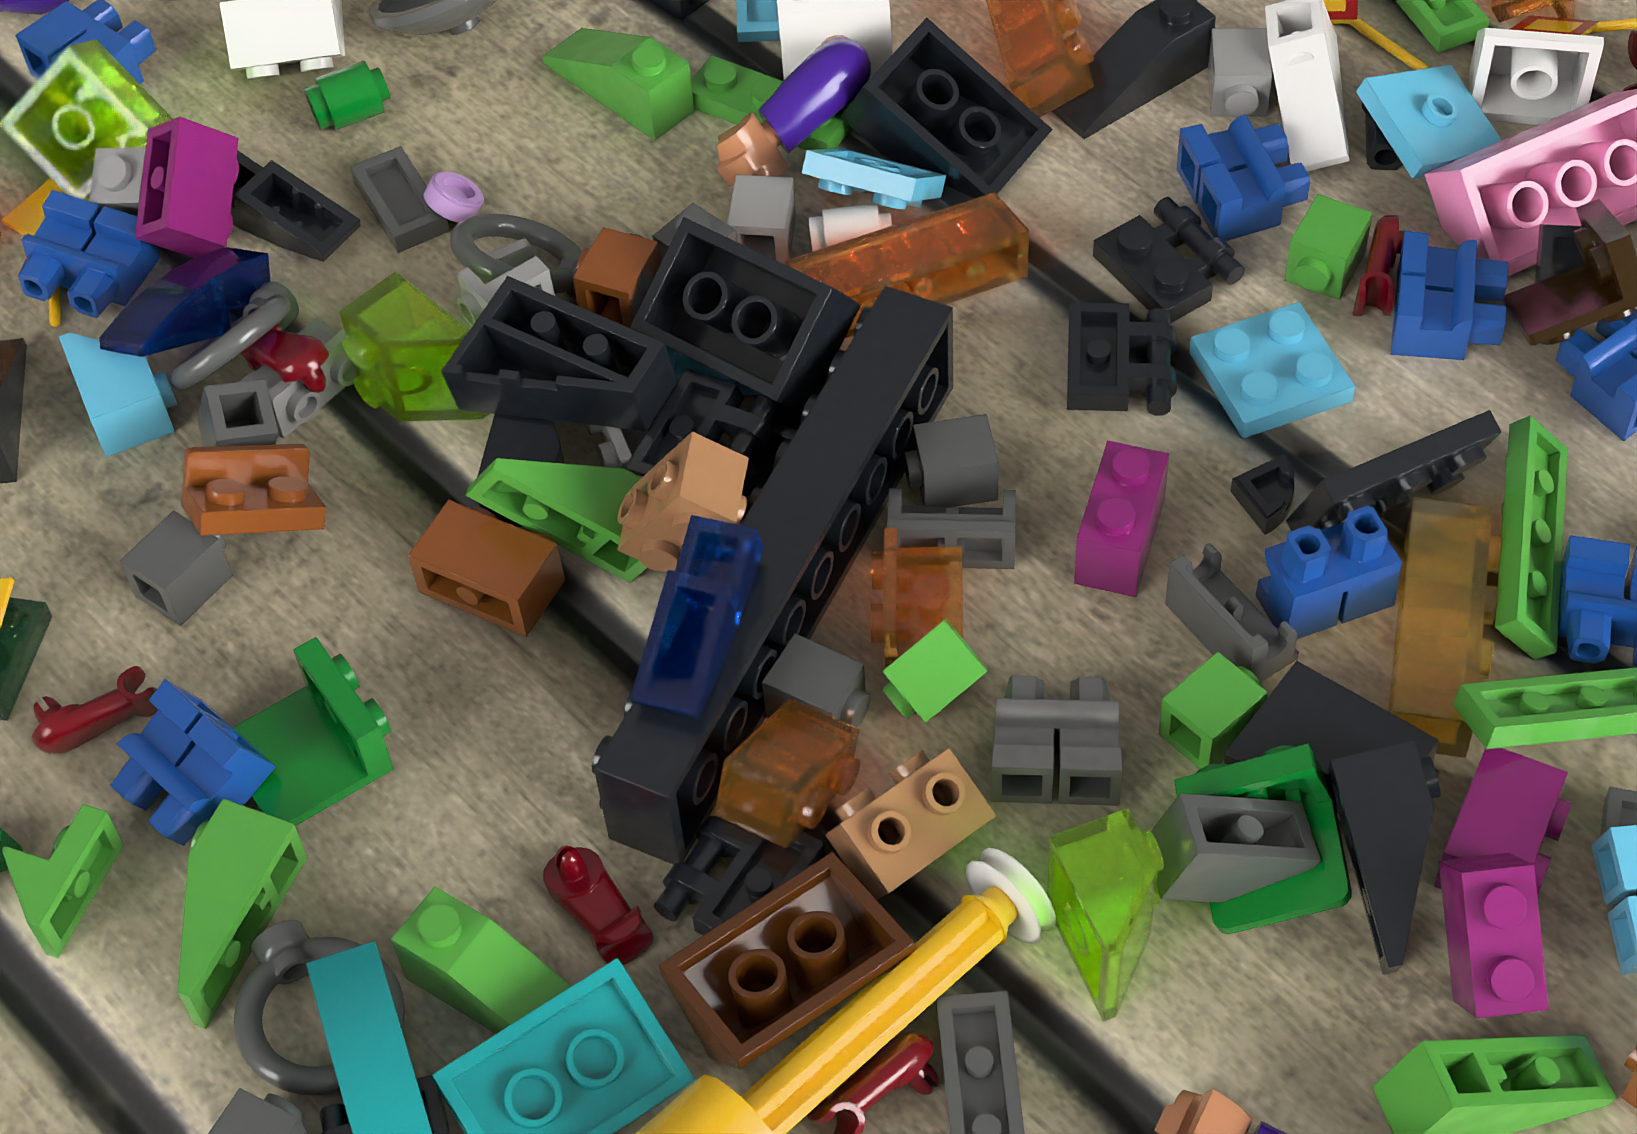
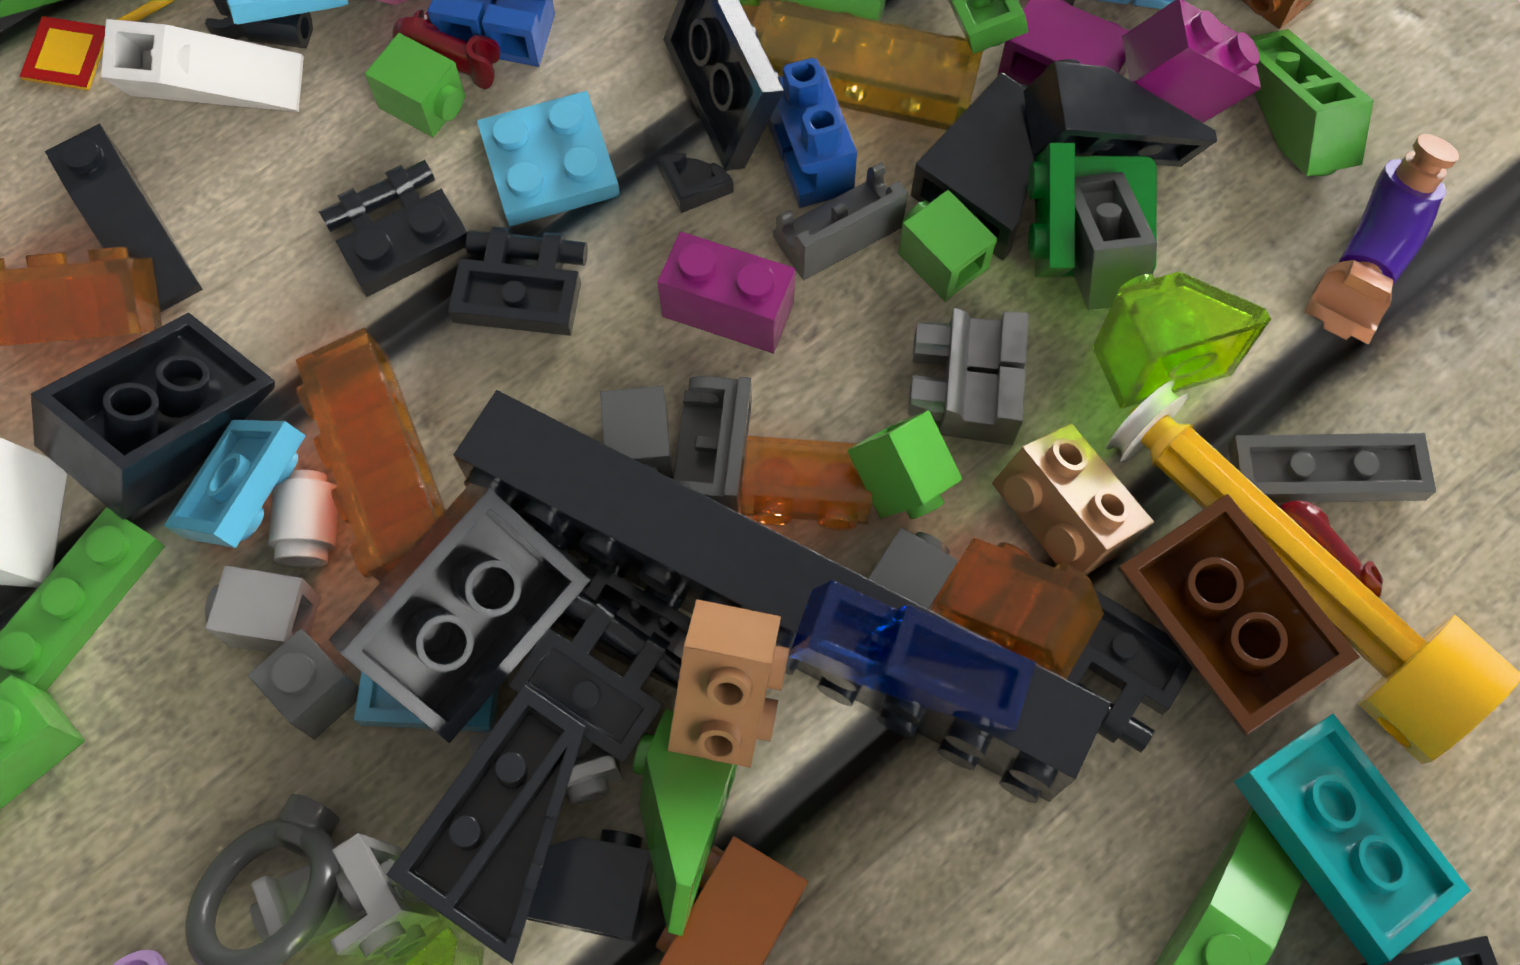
camera: 90 degrees left, 15 degrees up
dark red piece [543,845,654,965] -> none
dark orange brick [573,227,661,331] -> none
dark purple piece [717,35,871,186] -> none
blue hips [1176,114,1310,241] -> none
light grey brick [1208,28,1272,116] -> none

